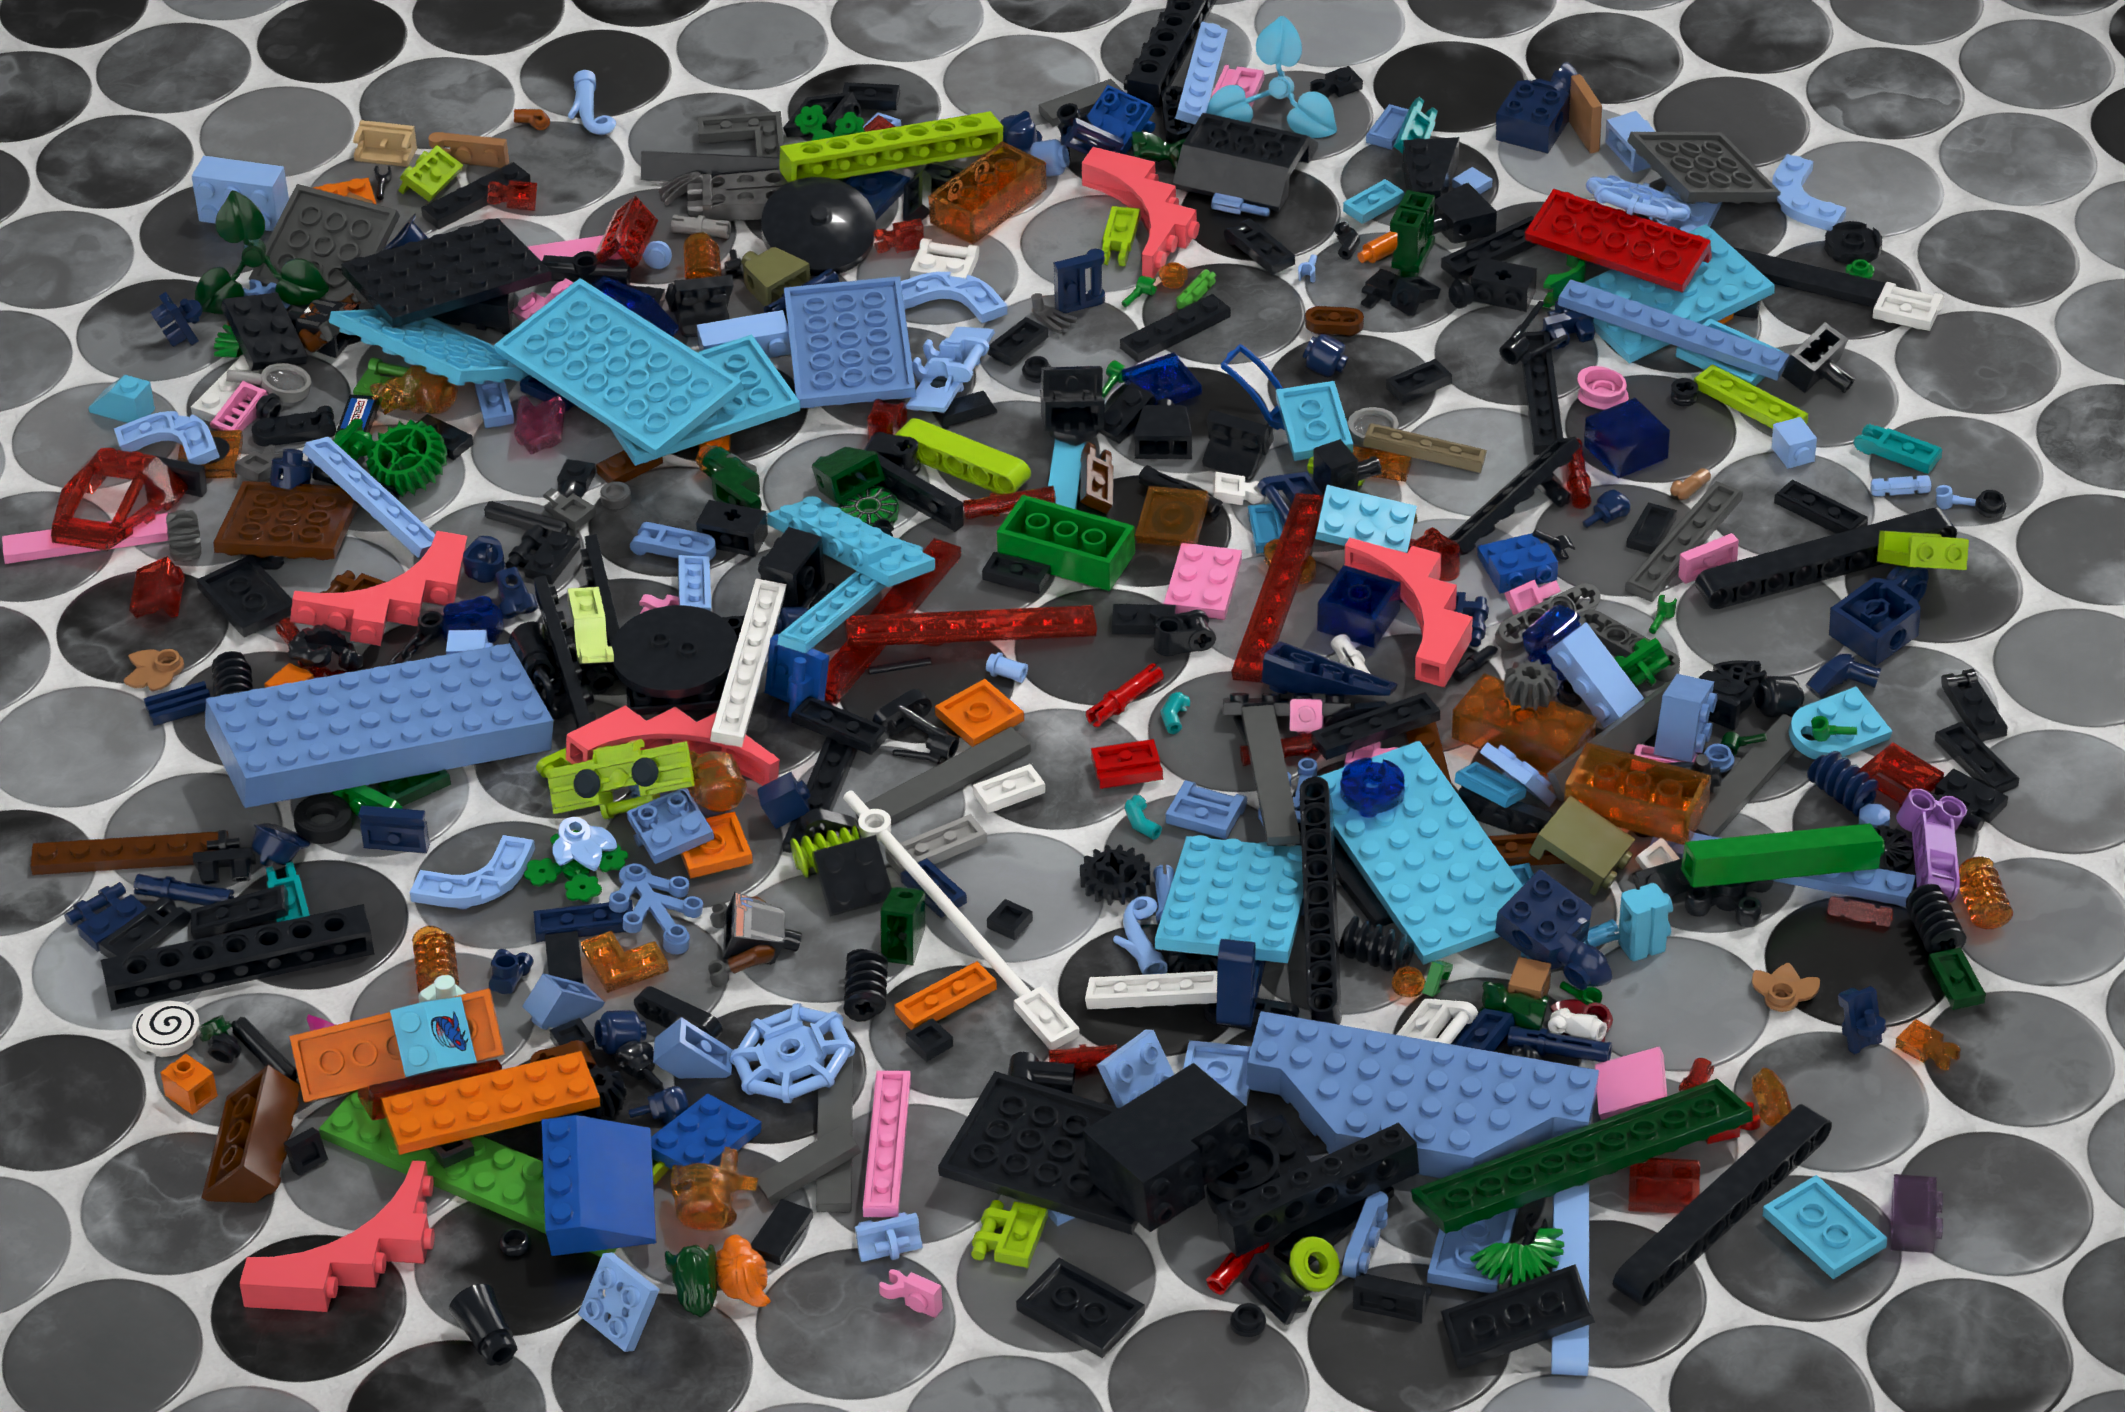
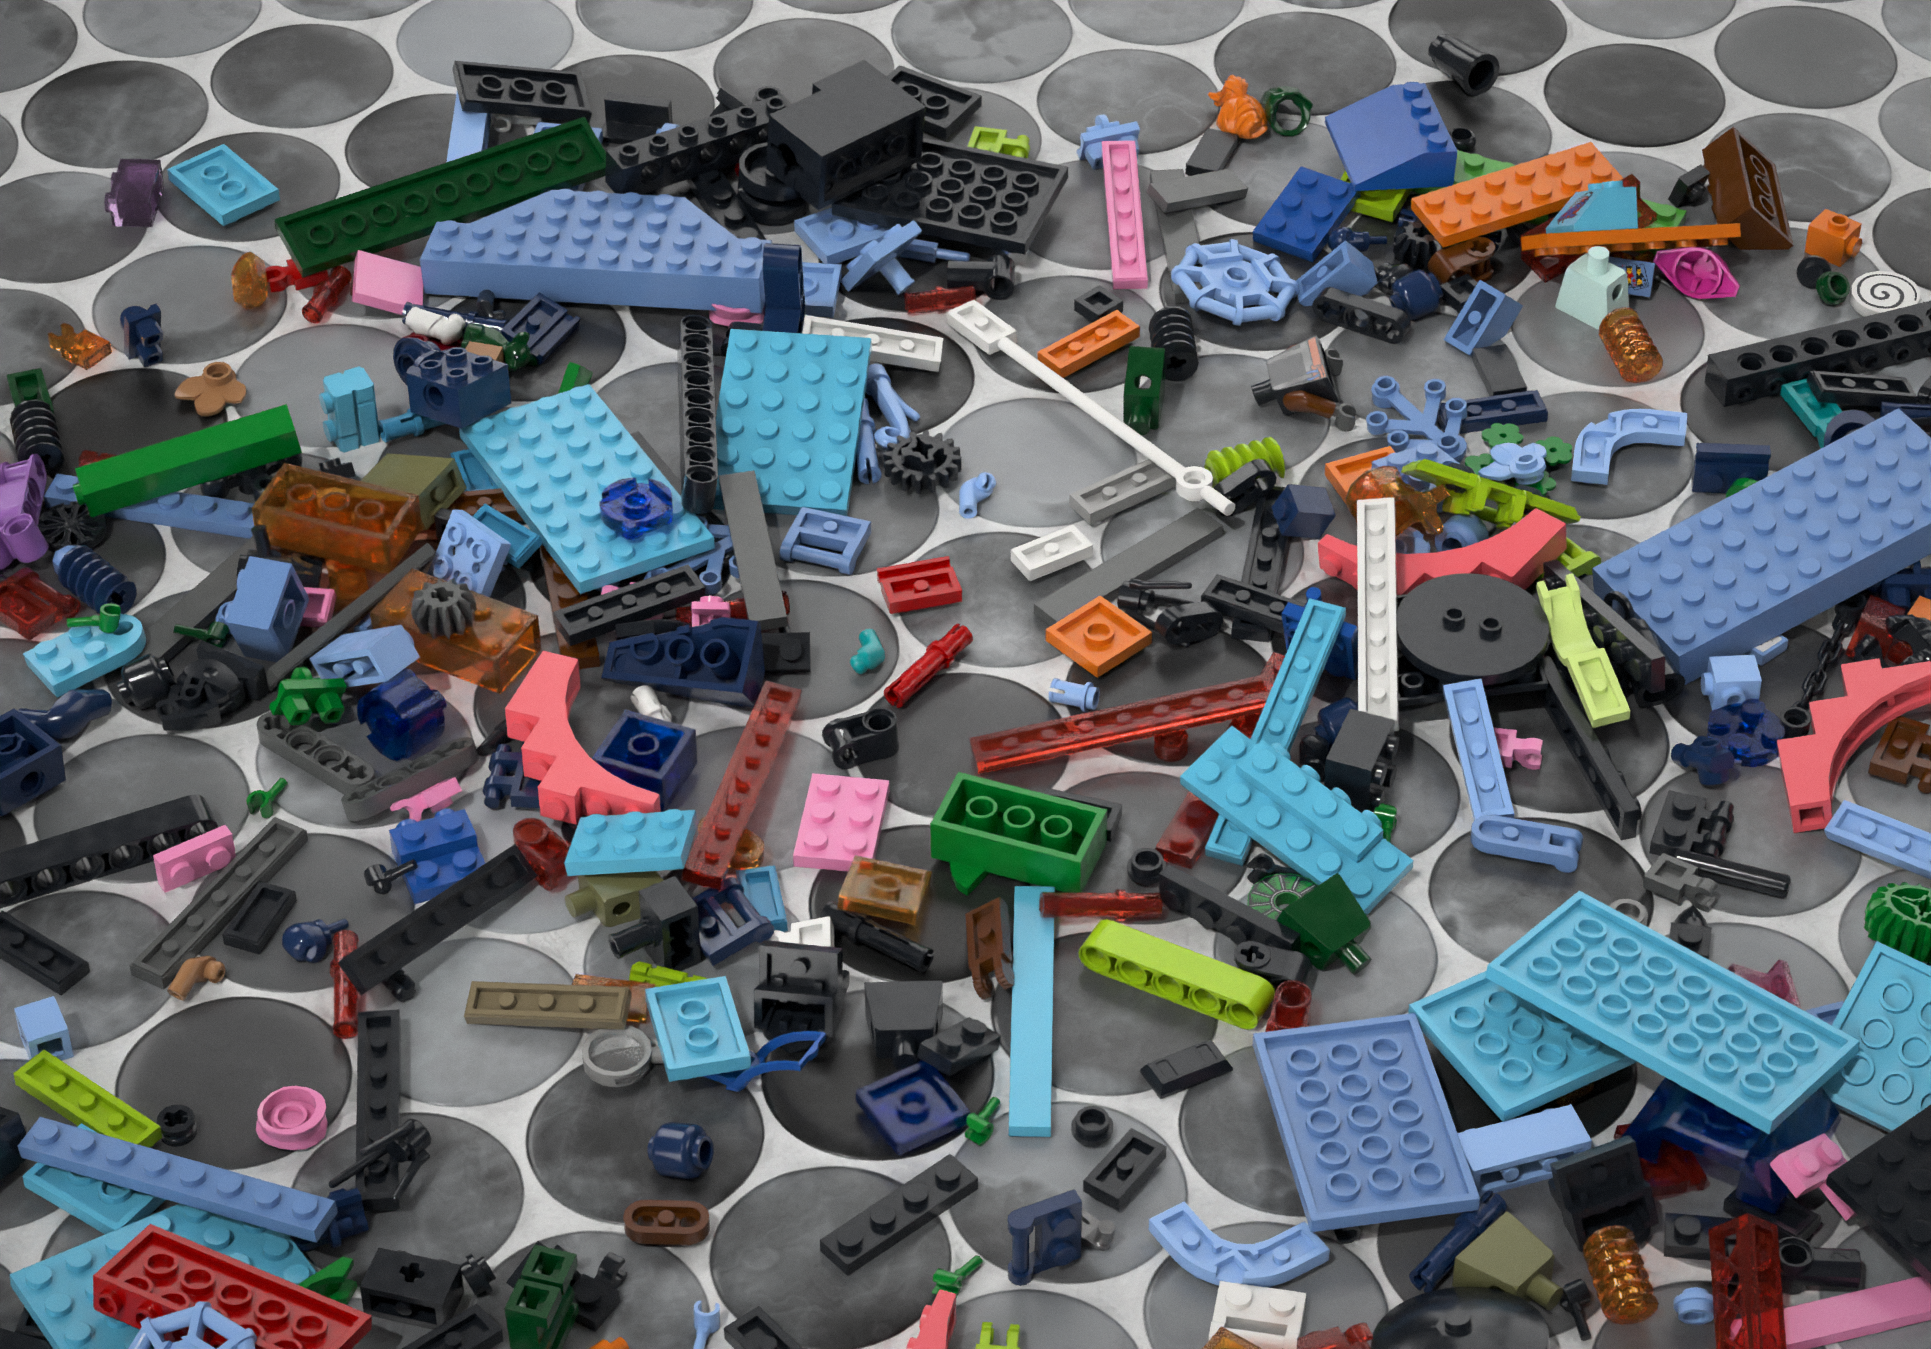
camera: 175 degrees right, 0 degrees up
black axle [231,1017,298,1082] -> none
coral arch [240,1160,435,1312] -> none
dark blue piece [462,536,505,583] -> none
dark blue plate [489,949,534,994] -> none
light blue plate [578,1252,660,1352] -> none
clear orange plate [581,931,669,993] -> none
clear orange piece [670,1147,758,1232] -> none
dark green plate [696,445,762,510] -> none
black brick [696,500,768,557] -> none
black plate [812,835,892,916] -> none
bright pink plate [879,1269,943,1318] -> none
dark blue plate [900,858,967,918] -> none
light blue piece [906,327,995,413] -> none
black plate [987,899,1033,940] -> none
black piece [1040,366,1105,446] -> none
black plate [1112,604,1176,635] -> none
teal arm [1124,795,1162,840] -> none
clear orange plate [1159,262,1188,289] -> none
bright green axle [1176,269,1216,309] -> none
black piece [1339,916,1414,976] -> none
black plate [1386,359,1452,404] -> none
clear orange plate [1392,966,1425,998] -> none
white plate [1396,999,1478,1044] -> none
green hair [1469,1228,1564,1286] -> none
clear blue brick [1584,398,1670,479] -> none
black beam [1612,1104,1832,1306] -> none
none -> light blue arm [959,472,996,519]
none -> black plate [1127,848,1167,885]

